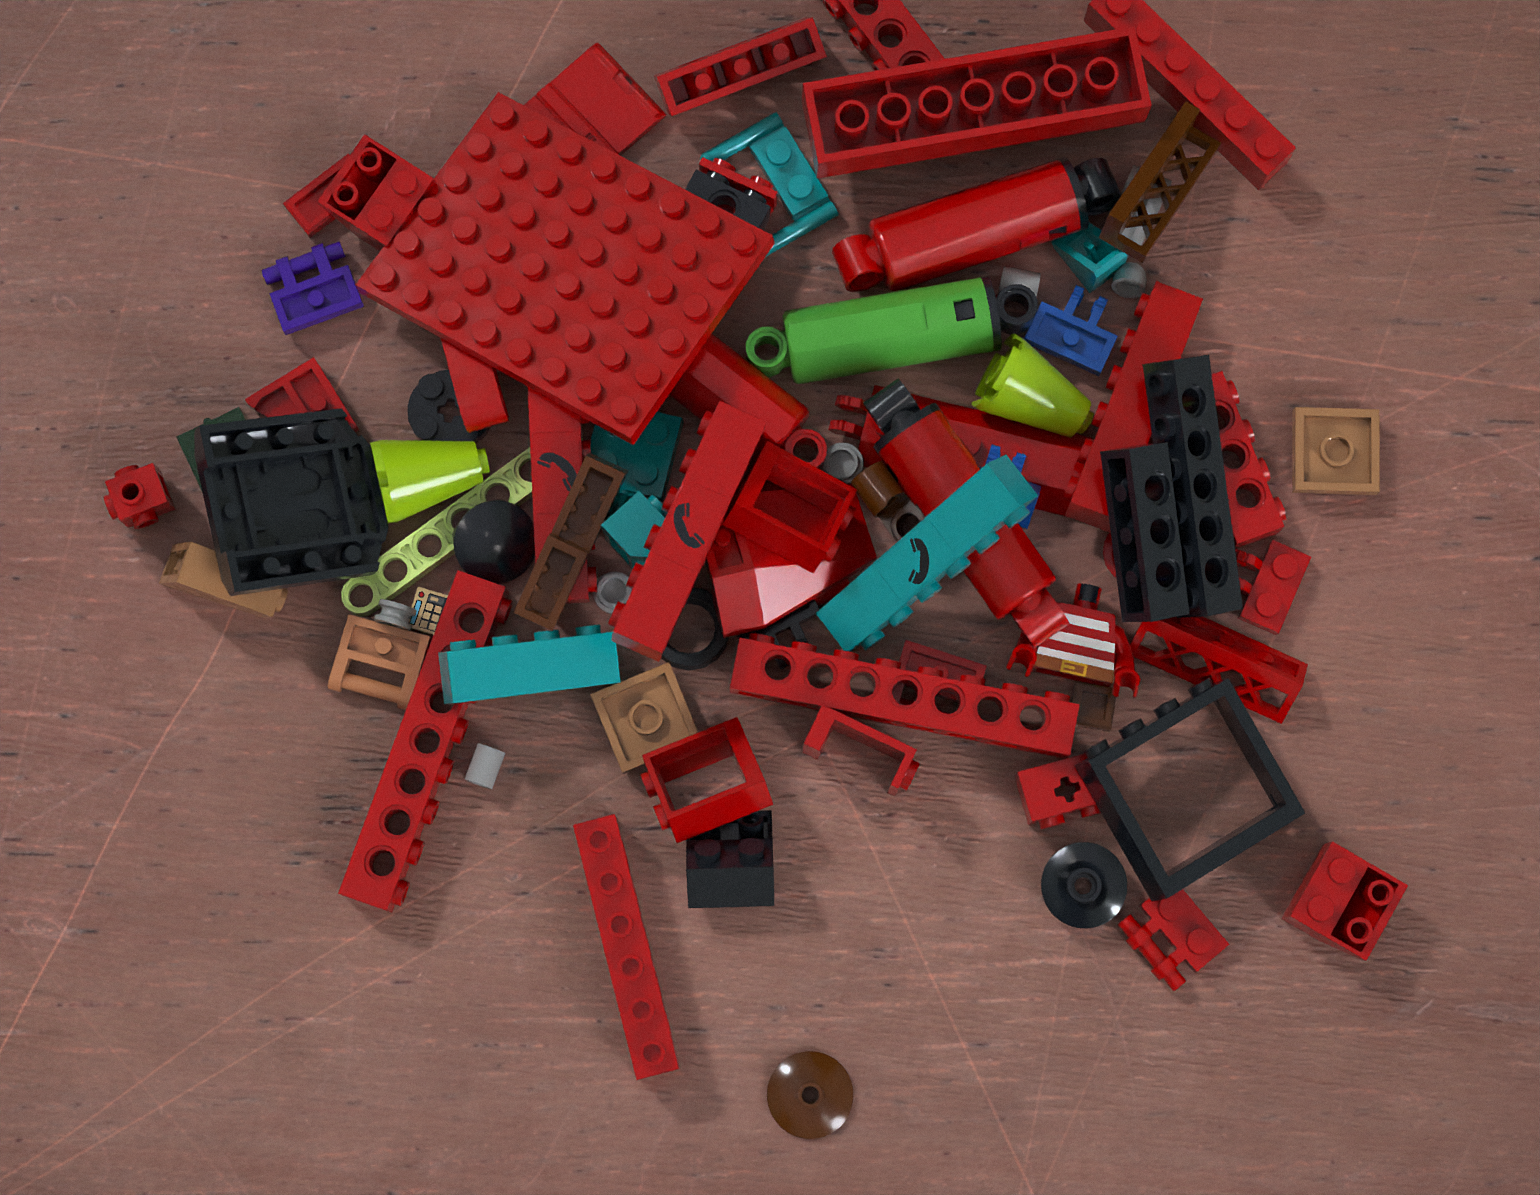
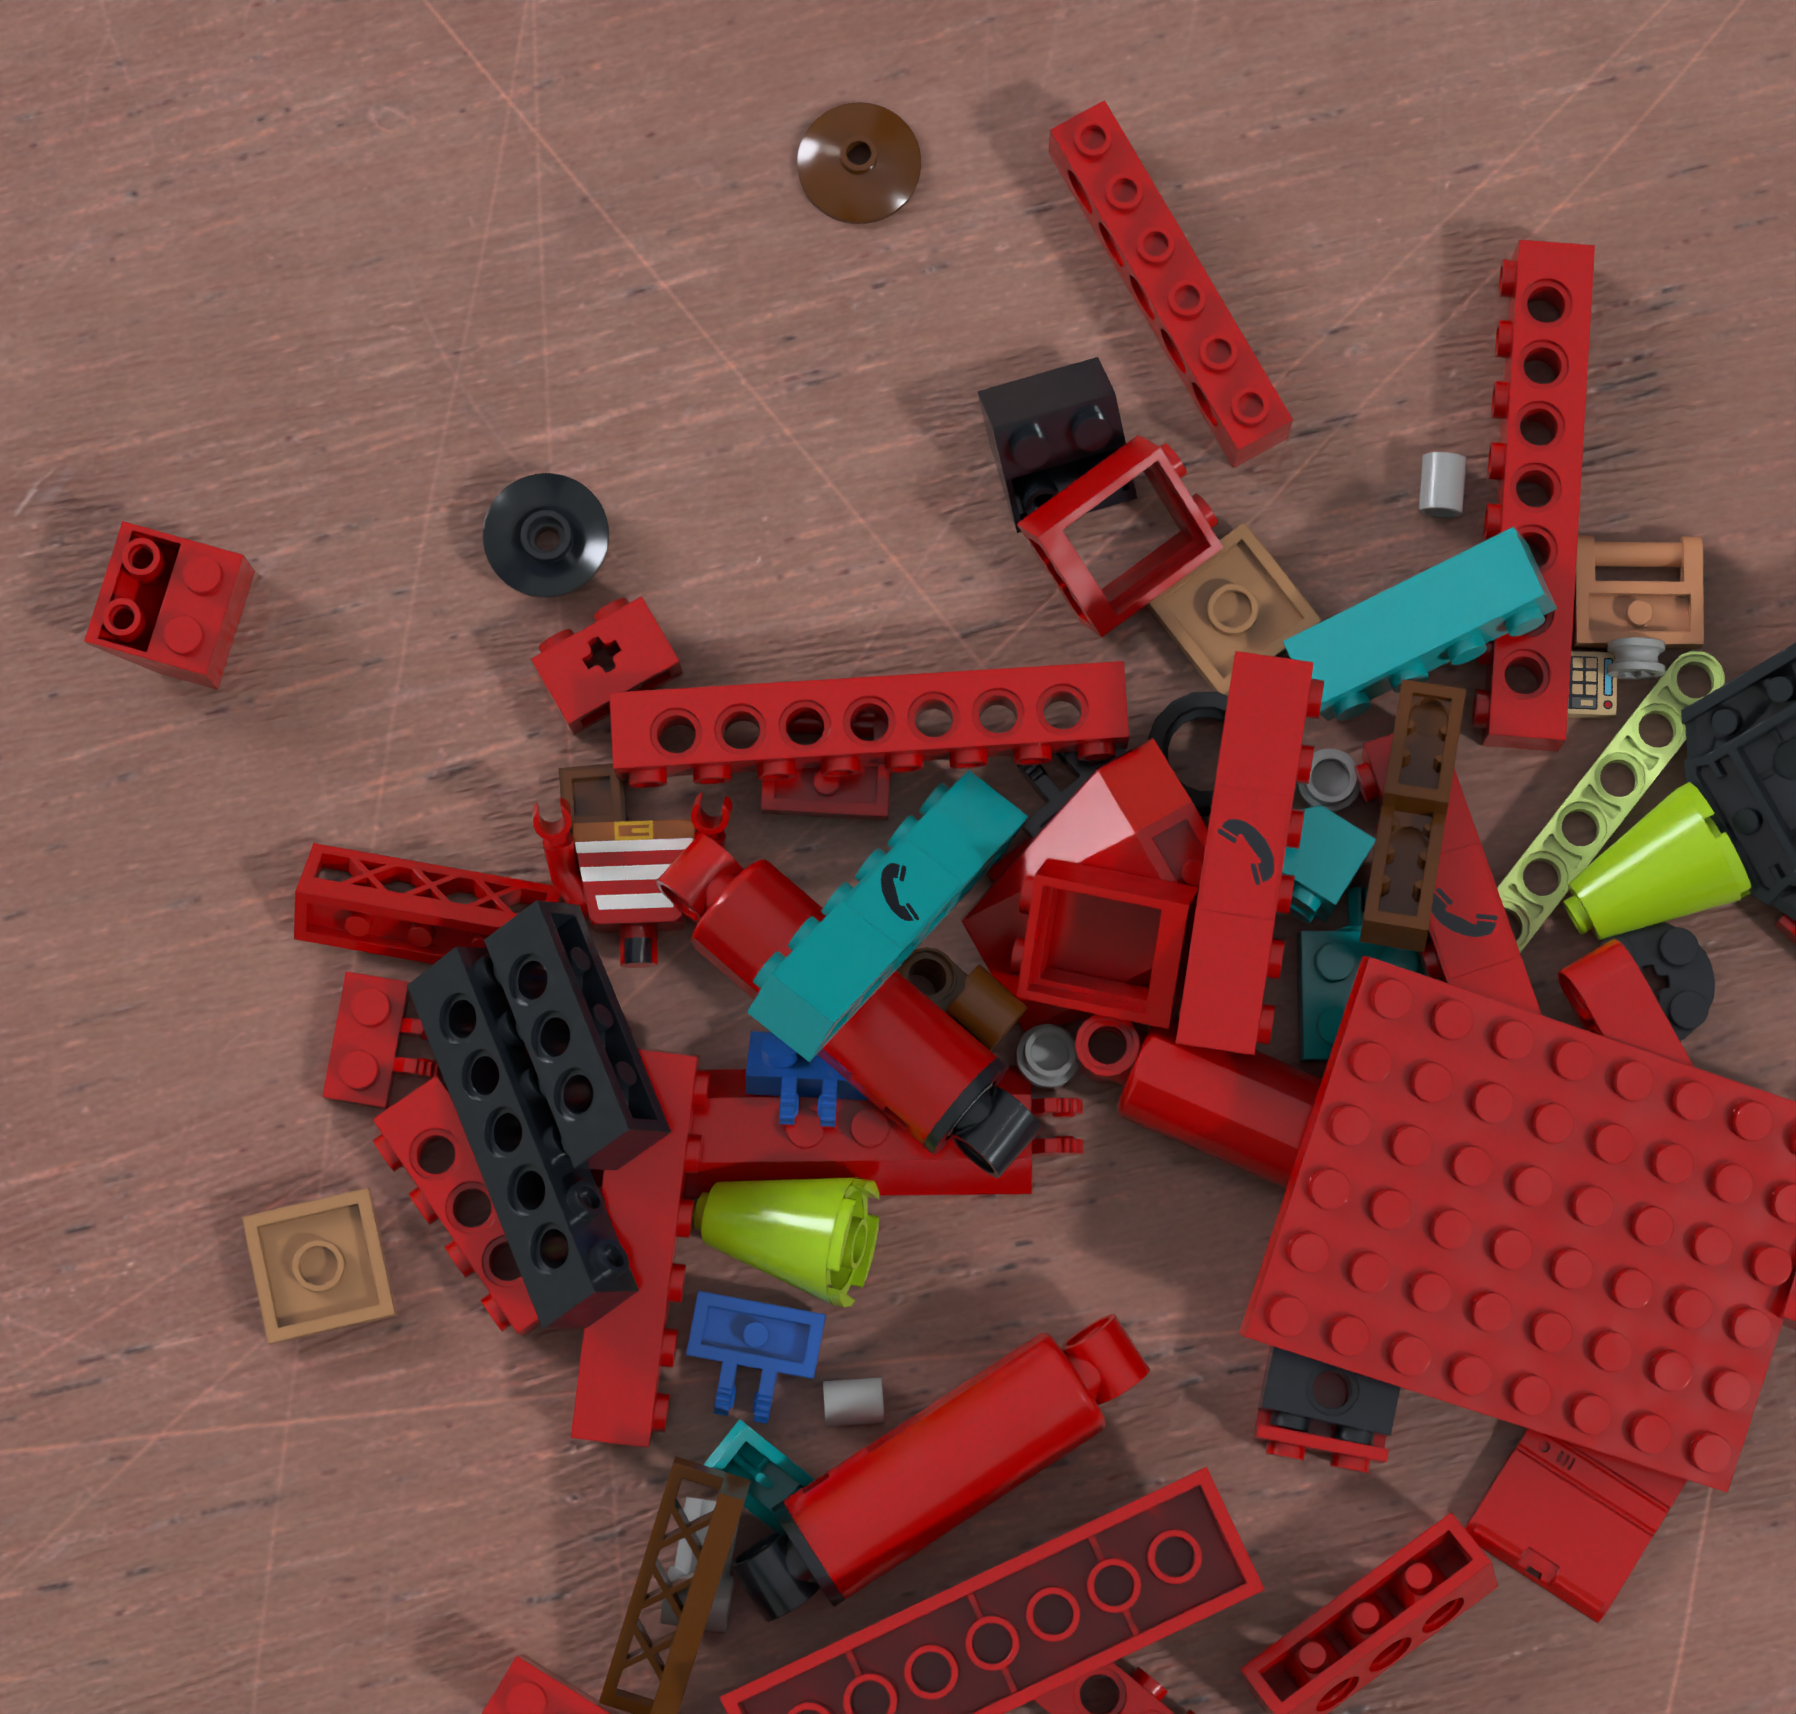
camera: 170 degrees right, 0 degrees up
black dish [452,499,535,584] -> none
teal plate [700,112,839,257] -> none
bright green piece [746,276,1037,384] -> none
red panel [802,704,920,796] -> none
black window [1074,677,1305,901] -> none
light grey hinge [1111,262,1147,298] -> none
red plate [1117,889,1230,992] -> none

